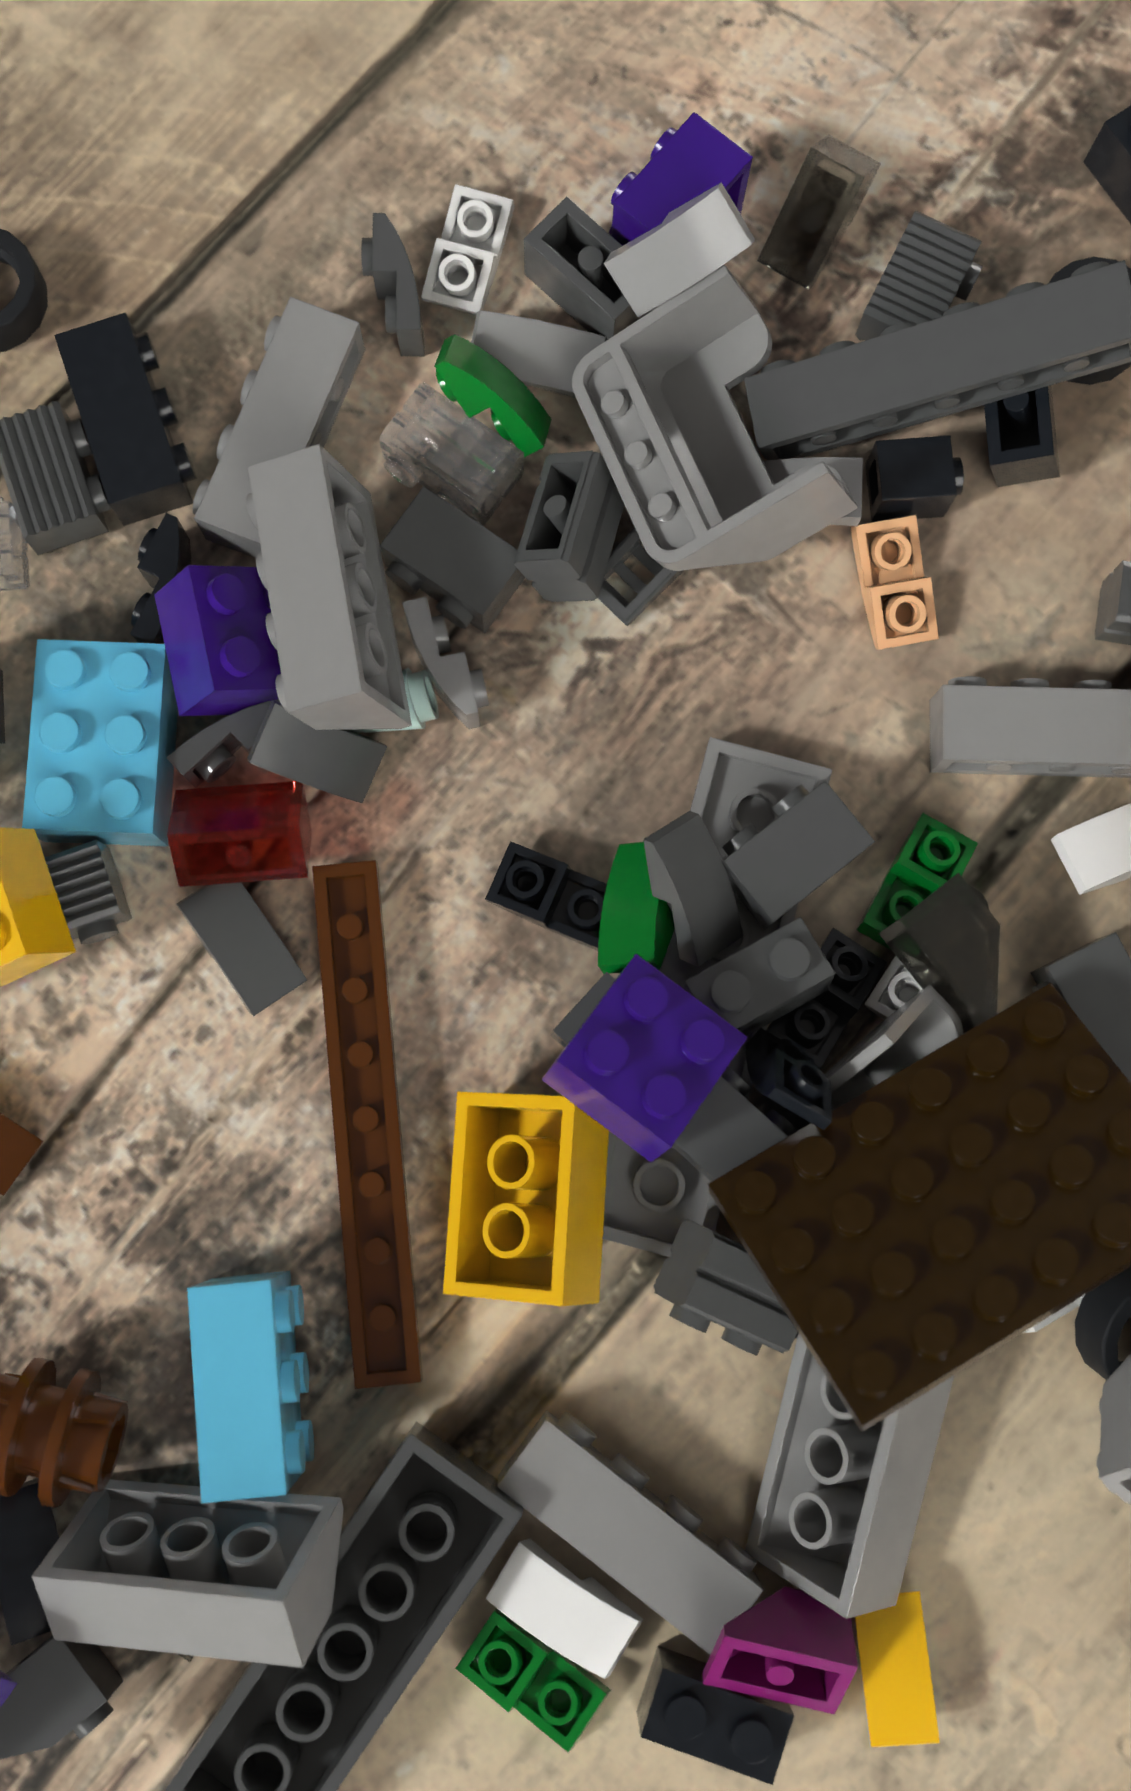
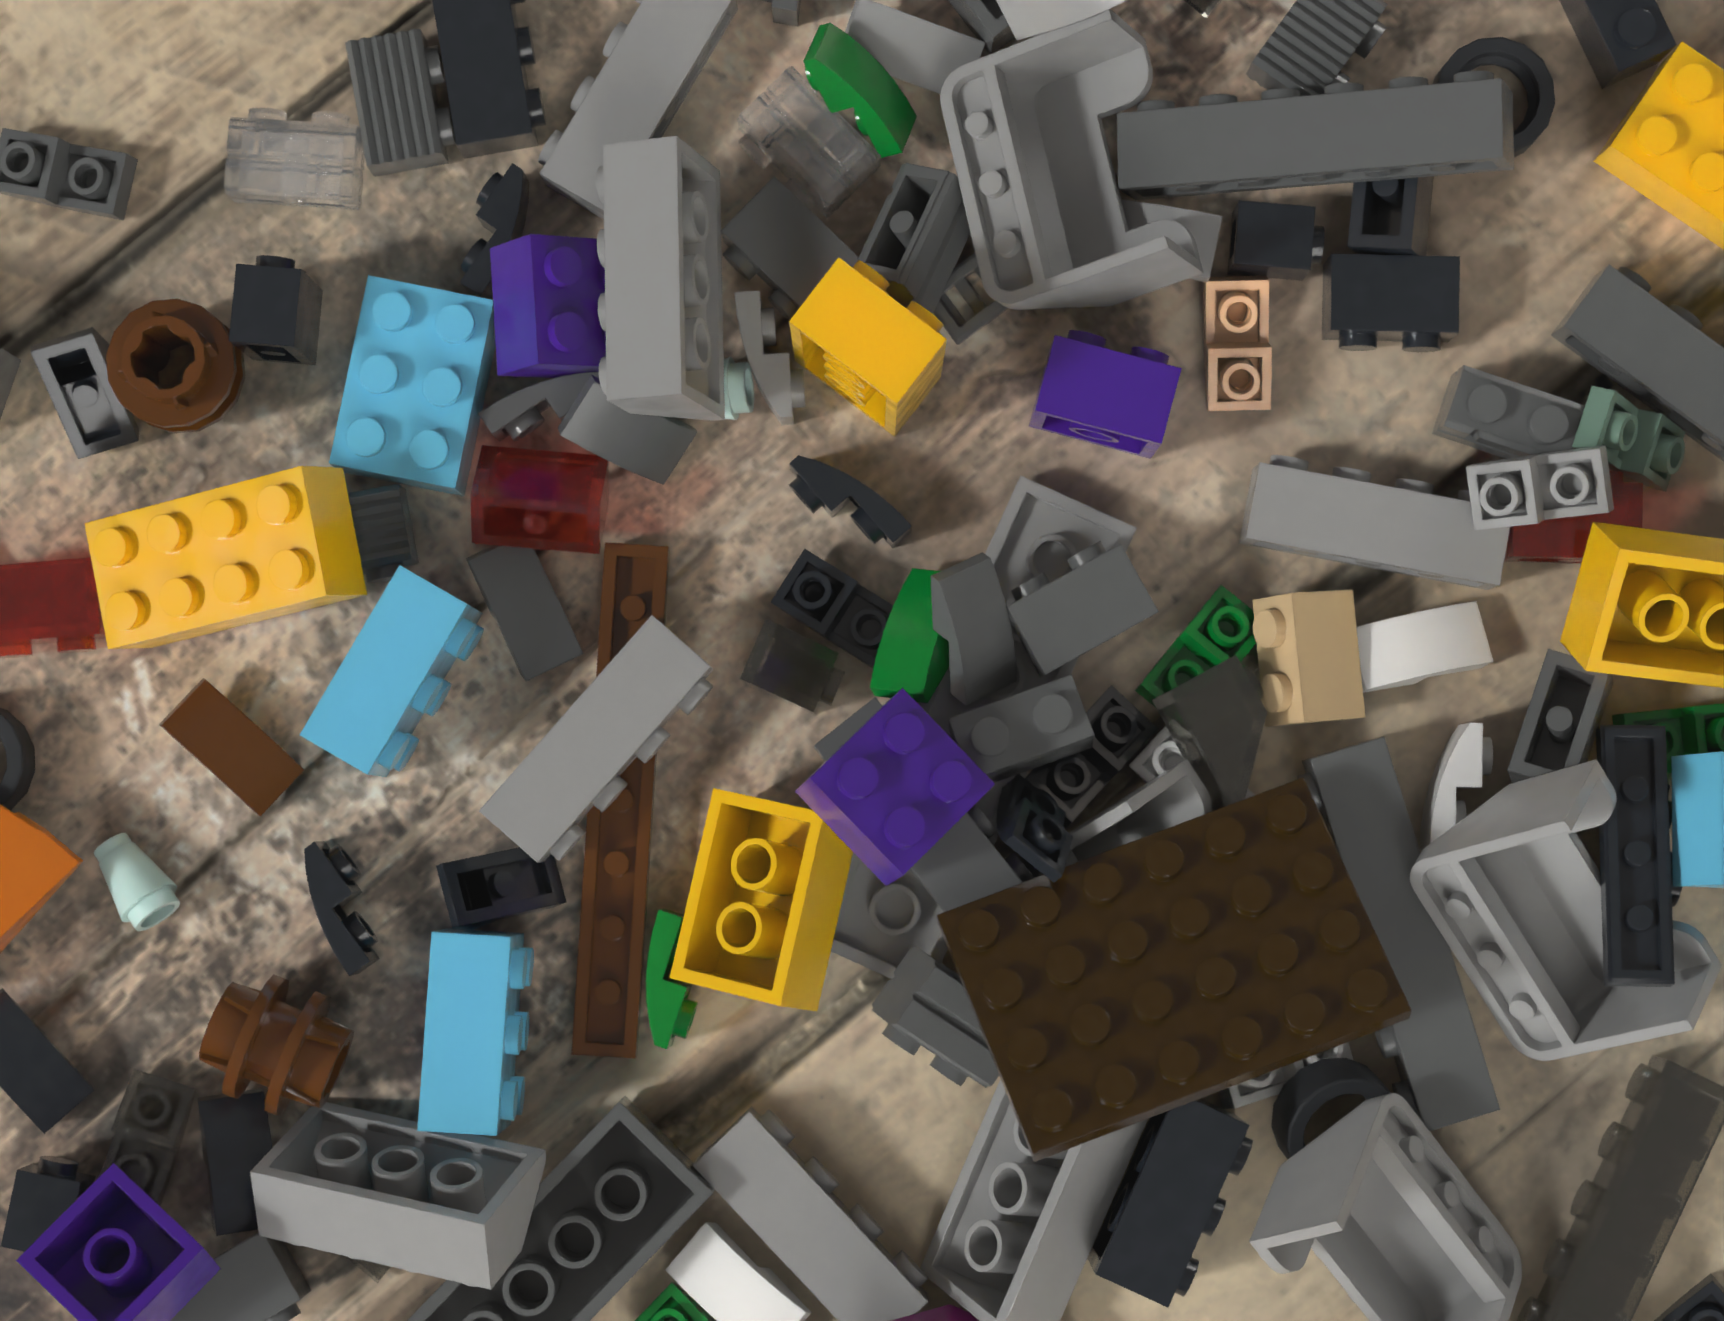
camera: 15 degrees right, 5 degrees up
none -> medium azure brick [300,565,484,777]
none -> black slope [304,841,380,976]
none -> black slope [436,847,567,930]
none -> light grey brick [479,615,714,863]
none -> green slope [646,908,698,1049]
none -> clear smoke slope [740,619,846,715]
none -> yellow brick [789,257,947,437]
none -> black slope [789,455,912,549]
none -> dark purple brick [1029,330,1182,459]
none -> black brick [1087,1098,1253,1308]
none -> tan brick [1252,590,1365,727]
none -> black brick [1322,254,1460,352]

